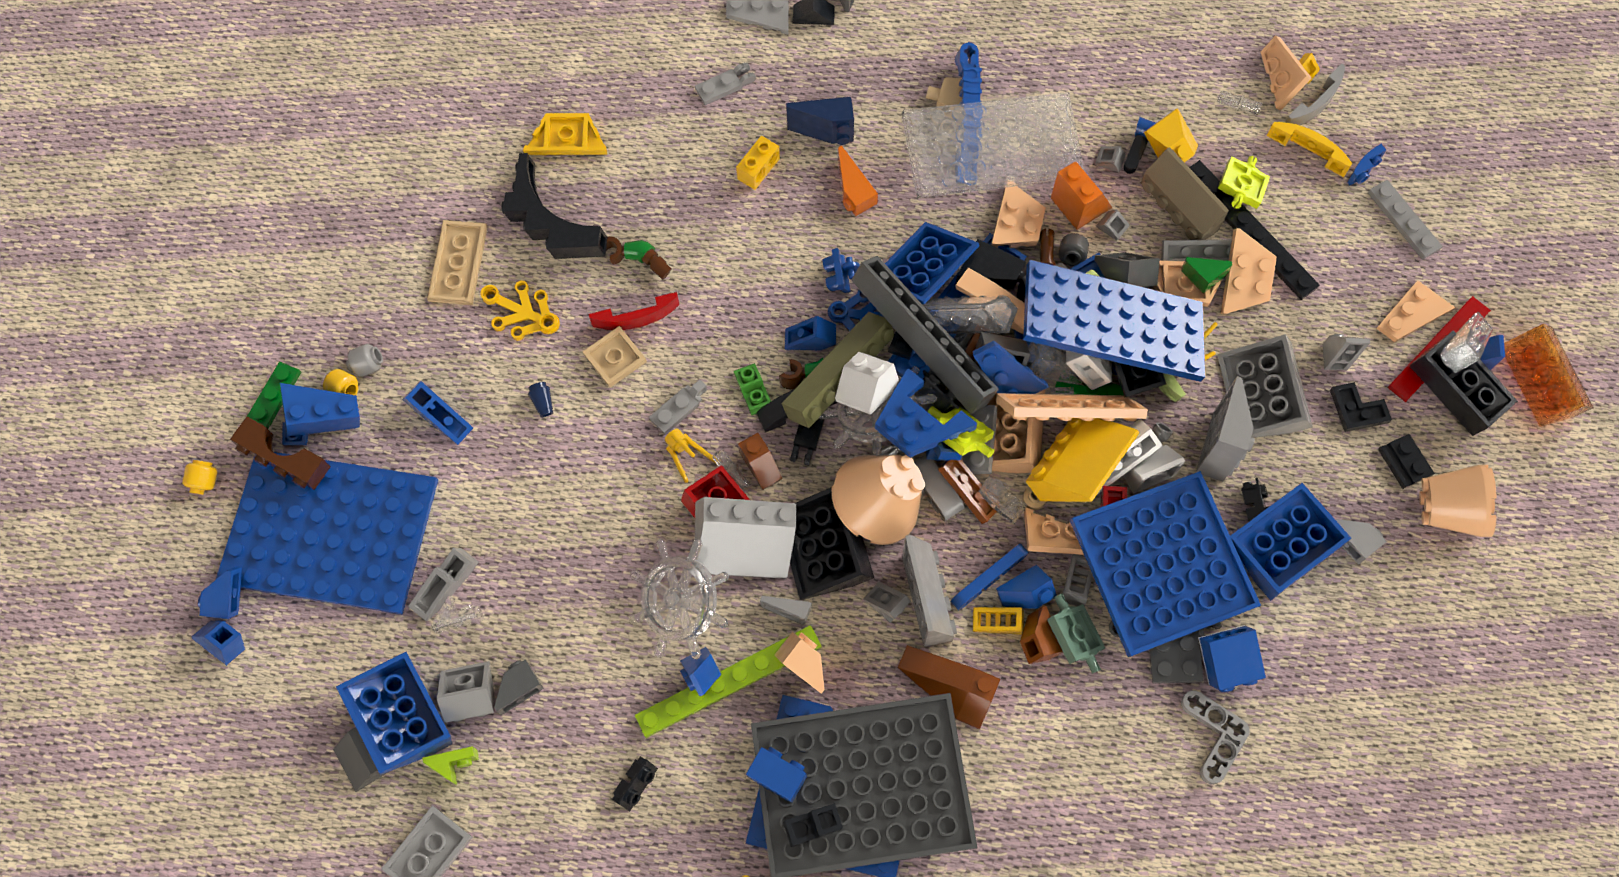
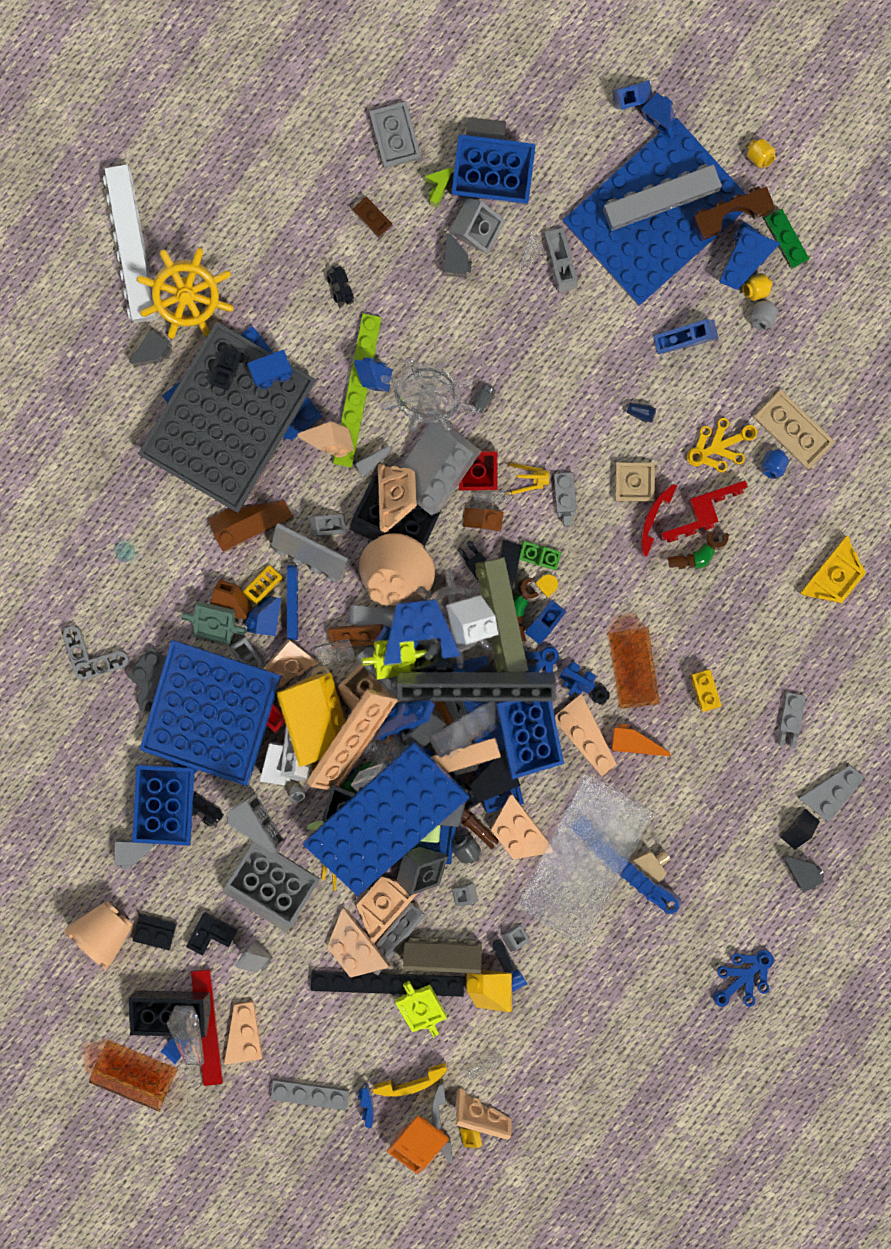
camera: 130 degrees right, 20 degrees up
black arch [501,153,608,259] -> none
dark blue slope [786,97,854,145] -> none
orange slope [1051,161,1112,230] -> none
green slope [1181,257,1232,294] -> none
blue piece [1199,625,1266,692] -> none
none -> clear light blue tile [116,543,136,562]
none -> reddish brown plate [352,196,393,238]
none -> light nougat wing [378,464,417,533]
none -> orange slope [386,1116,449,1174]
none -> dark grey cone [472,383,496,413]
none -> yellow tile [535,575,558,598]
none -> light nougat wing [555,694,616,776]
none -> black plate [591,686,610,705]
none -> light grey brick [603,164,722,231]
none -> clear orange slope [608,627,660,709]
none -> red bracket [659,480,748,543]
none -> blue head [761,449,789,479]

